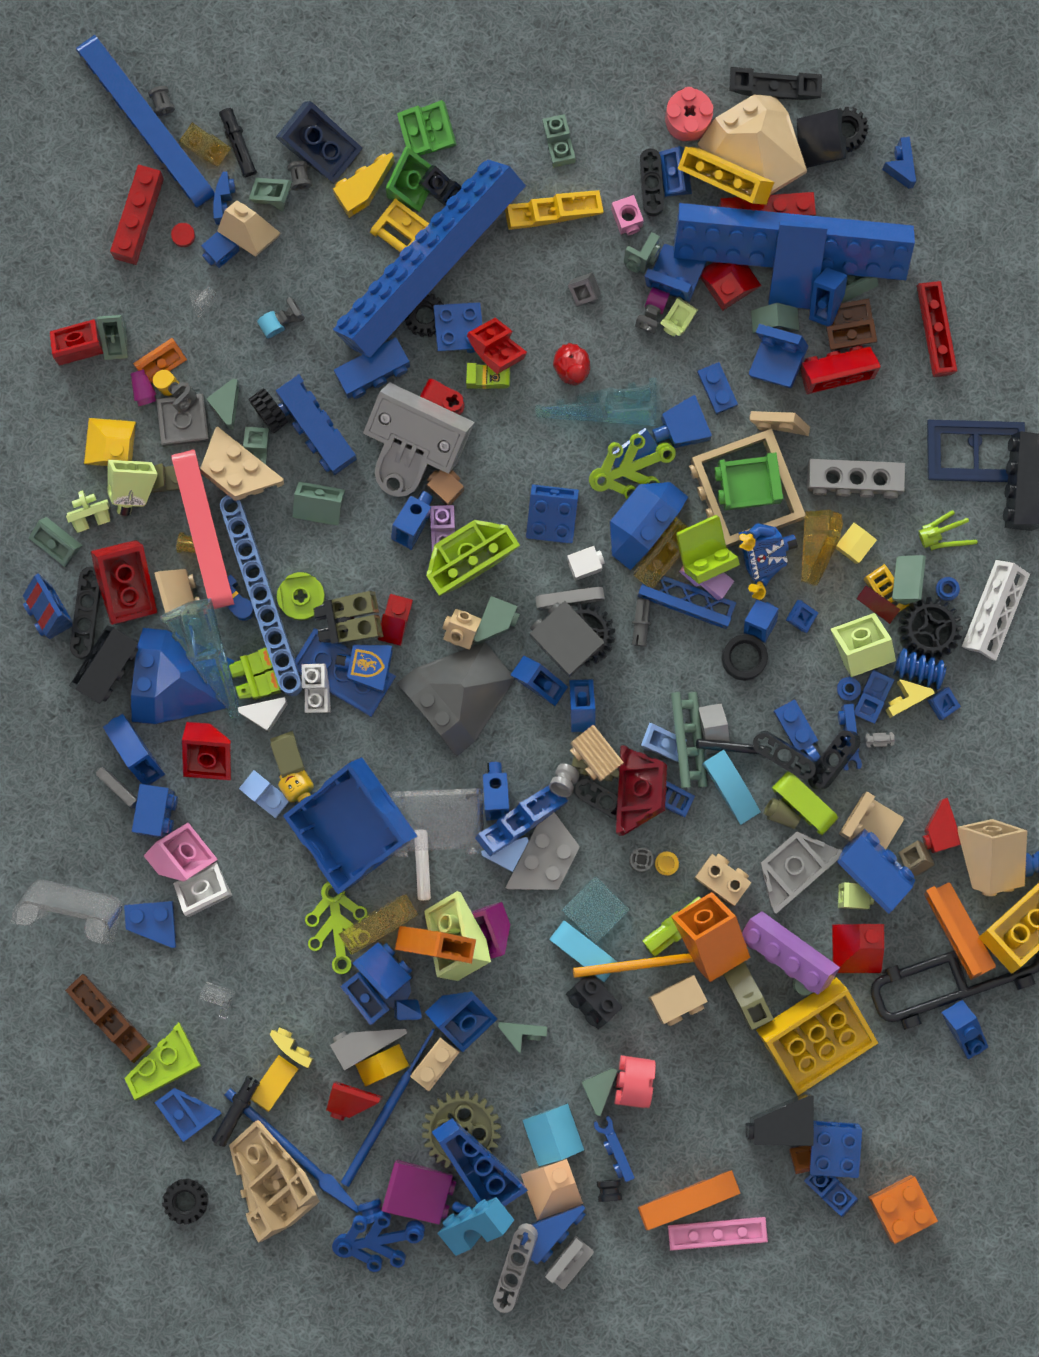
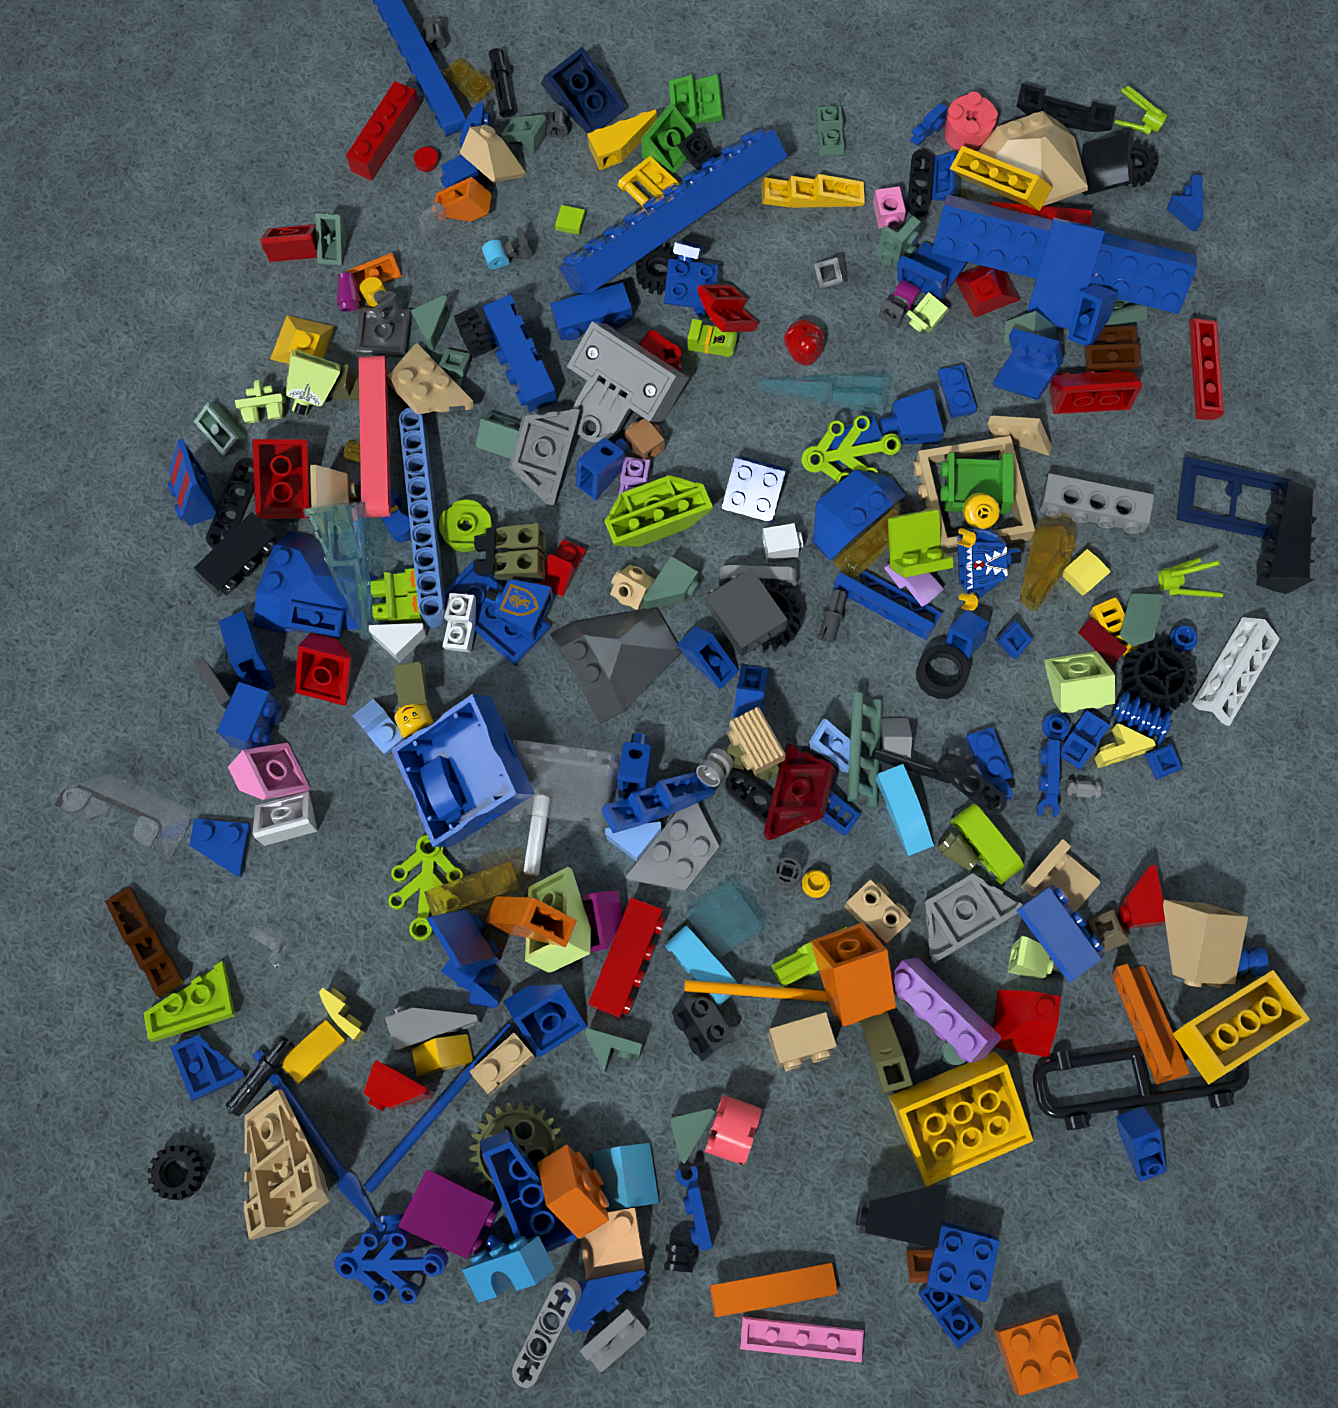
camera: 15 degrees right, 10 degrees down
blue brick [340,971,391,1025] -> none
black beam [808,731,861,789] -> none
none -> blue slope [285,601,344,639]
none -> blue slope [420,755,463,821]
none -> orange slope [432,177,492,222]
none -> light grey wing [509,409,580,506]
none -> orange brick [537,1144,609,1239]
none -> lime tile [555,205,585,235]
none -> red brick [588,898,666,1019]
none -> plate [673,240,704,262]
none -> blue plate [910,103,947,146]
none -> yellow head [962,492,1000,529]
none -> lime plant [1114,86,1168,135]

